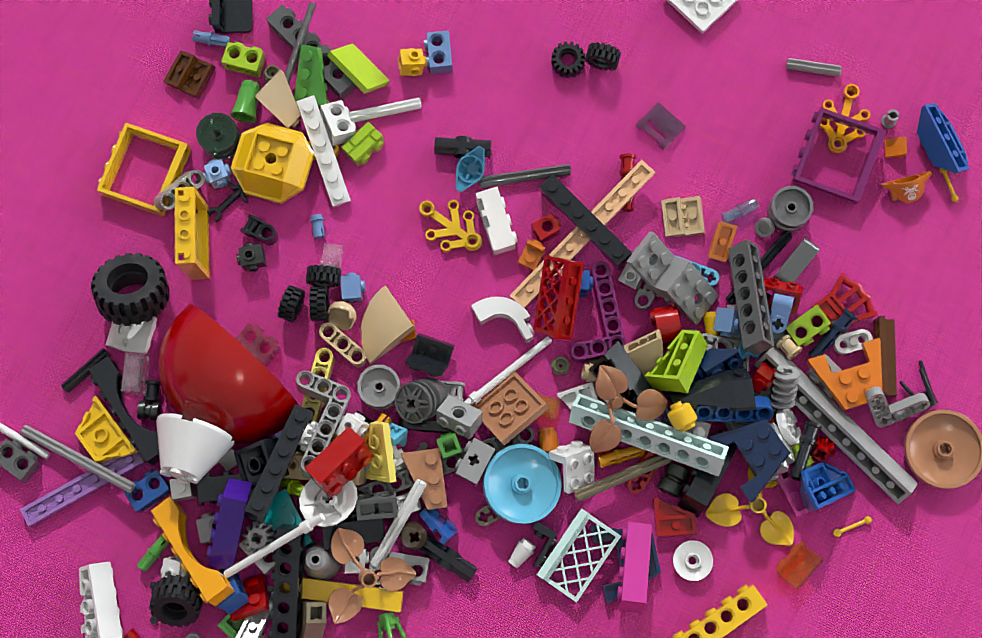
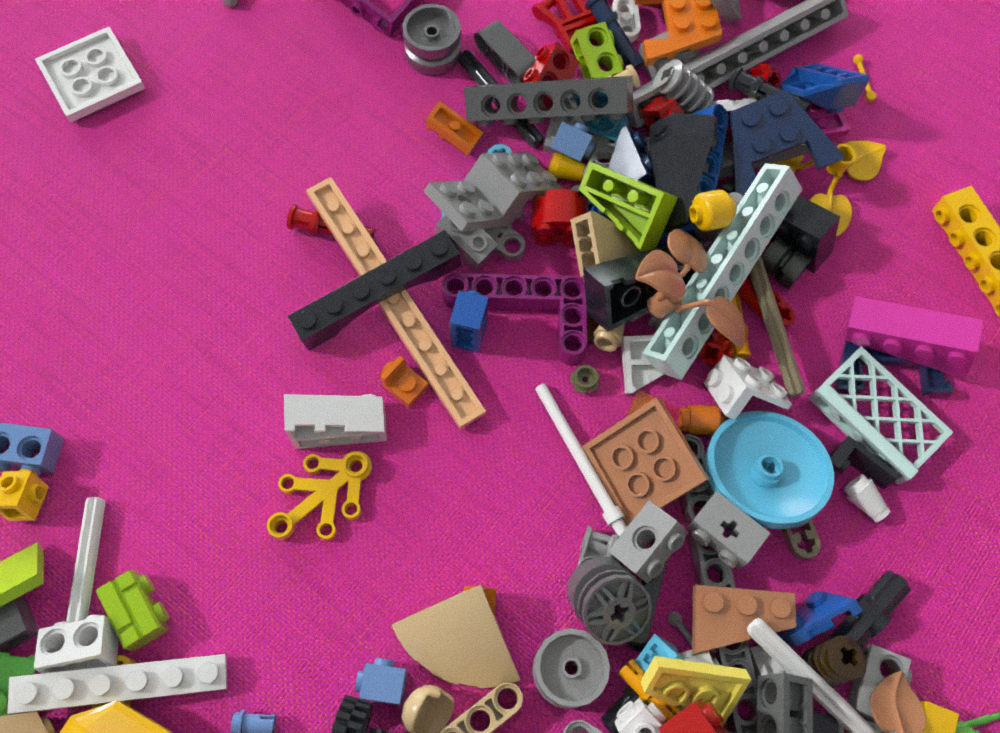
camera: 85 degrees left, 10 degrees down
clear bracket [320,243,344,269] -> none
black bracket [405,333,455,377] -> none
black piece [434,136,491,159] -> none
bright green brick [436,432,462,458] -> none
dark azure hat [456,146,485,192] -> none
white arch [471,297,534,343] -> none
dark grey axle [479,164,571,188] -> none
red brick [531,213,562,243] -> none
red fence [533,255,584,340] -> none
black tyre [551,41,585,78] -> none
black tyre [585,42,621,71] -> none
clear purple plate [636,102,686,150] -> none
red wing [653,498,697,537] -> none
tan slope [661,196,705,237] -> none
white dish [673,541,713,581] -> none
clear light blue axle [721,198,759,223] -> none
light grey tile [755,217,775,238] -> none
medium blue piece [770,293,794,333] -> none
clear orange bracket [776,541,823,590] -> none

